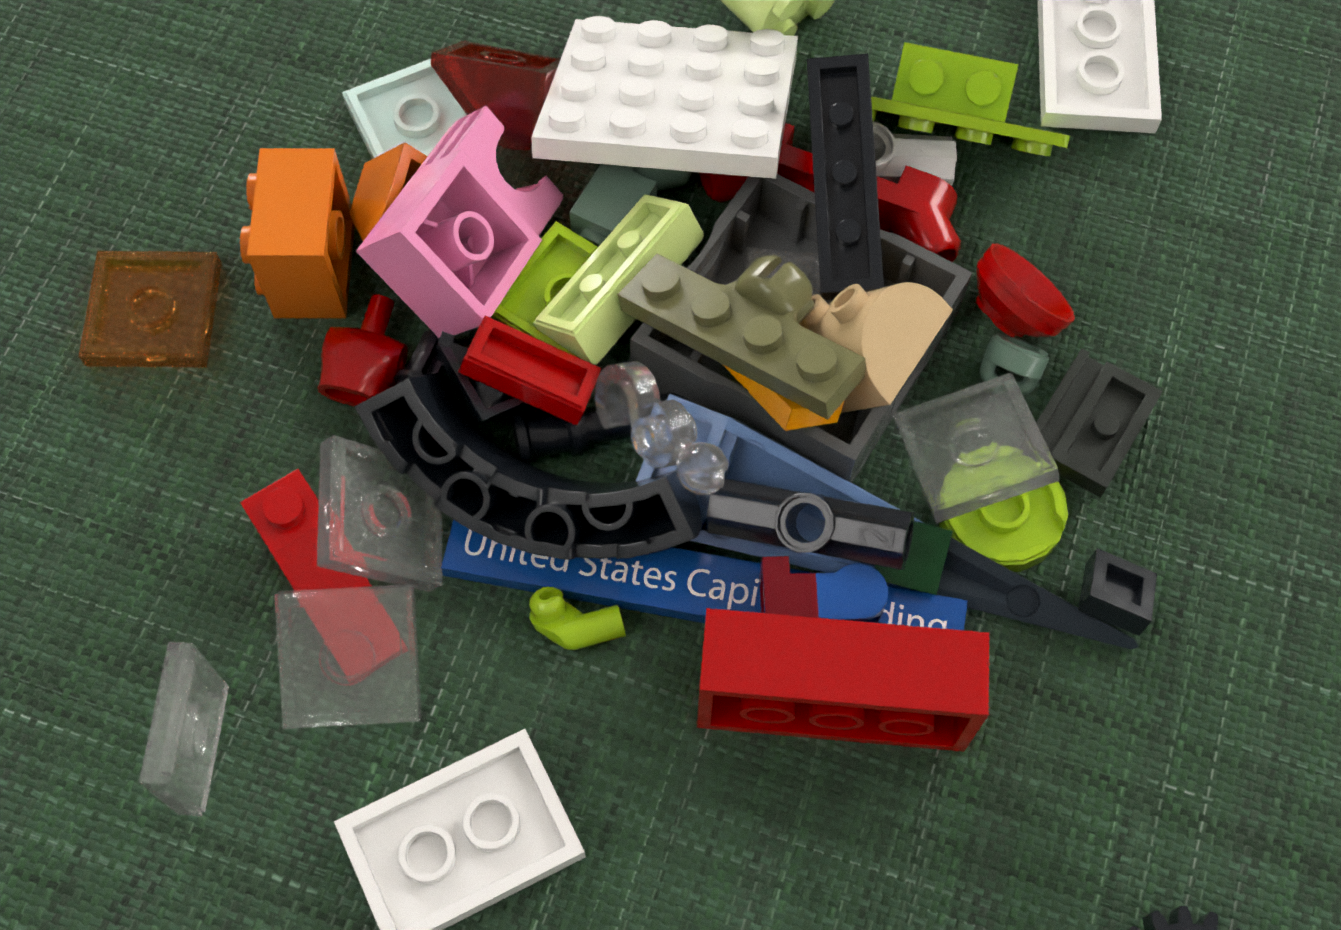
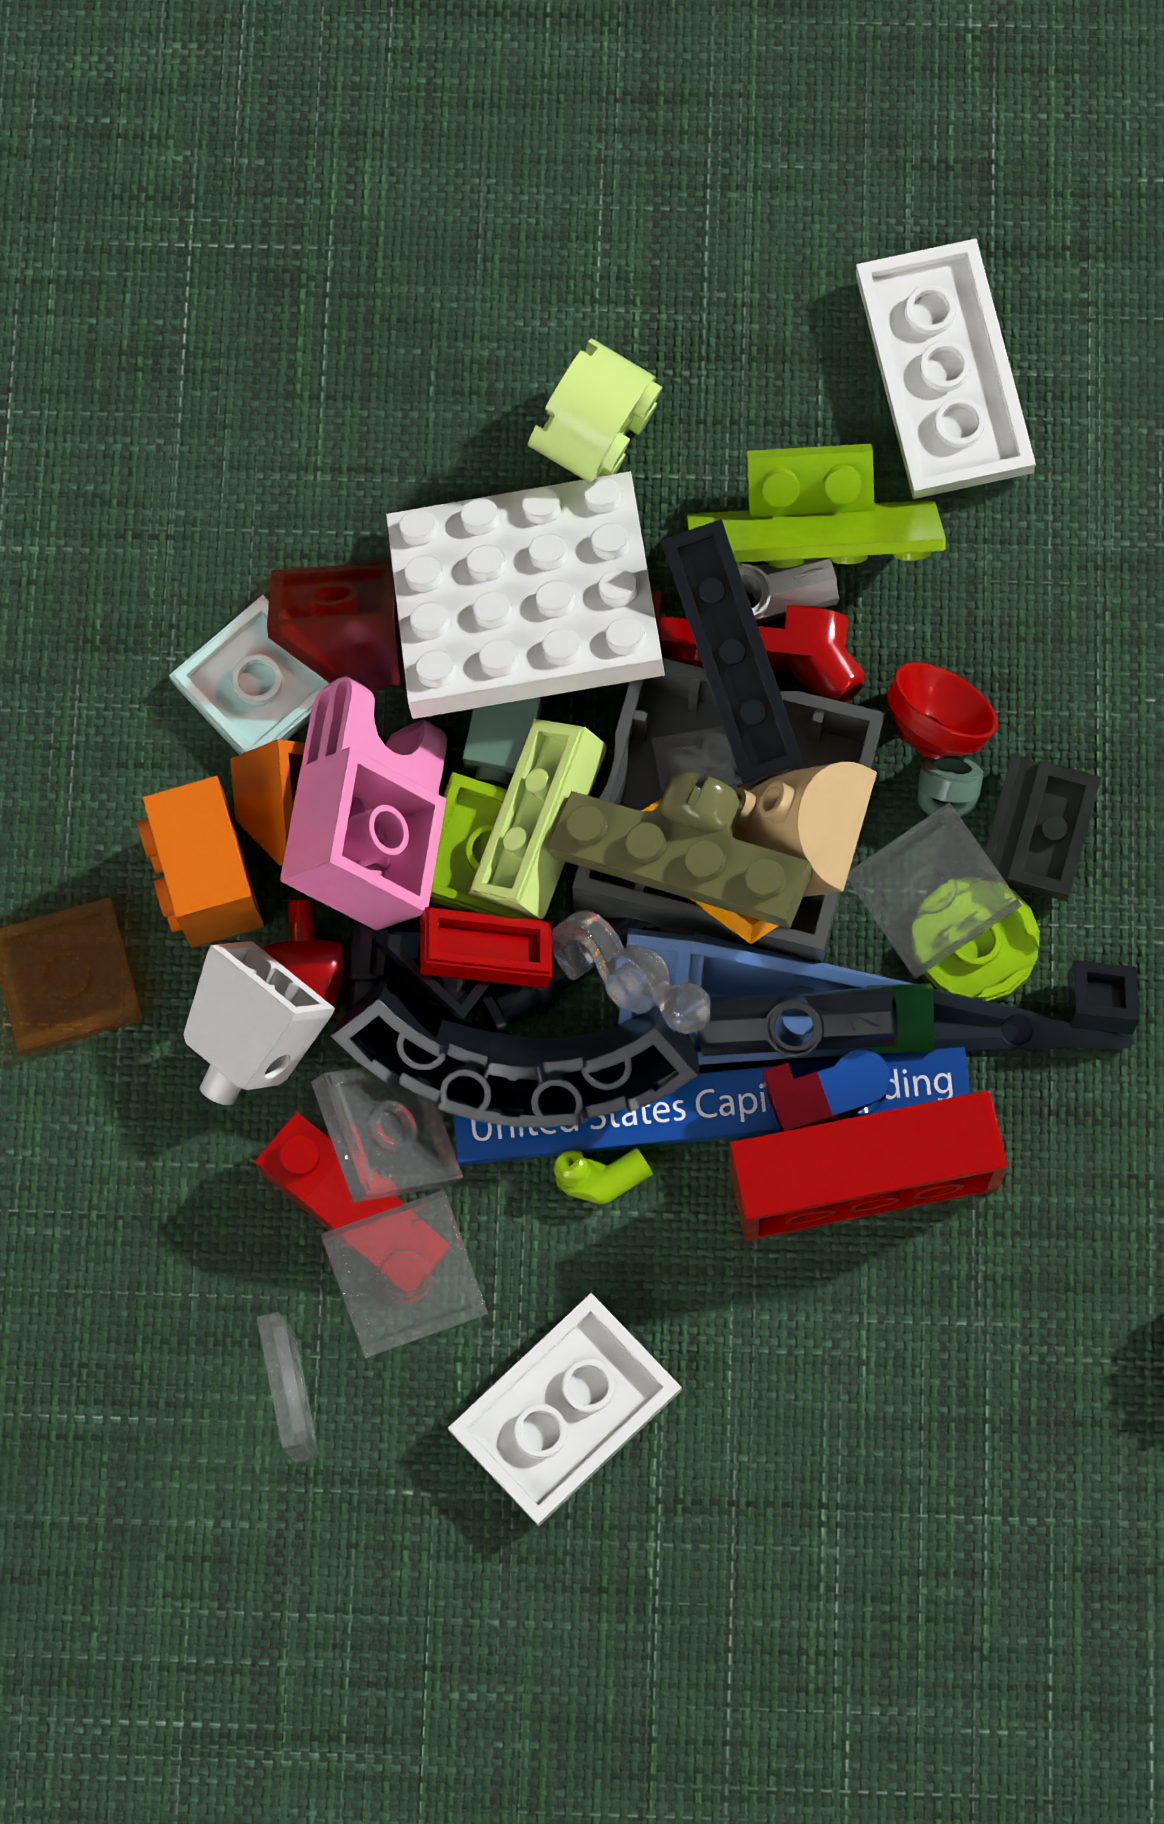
camera: 10 degrees left, 10 degrees up
none -> white torso [183,941,335,1105]

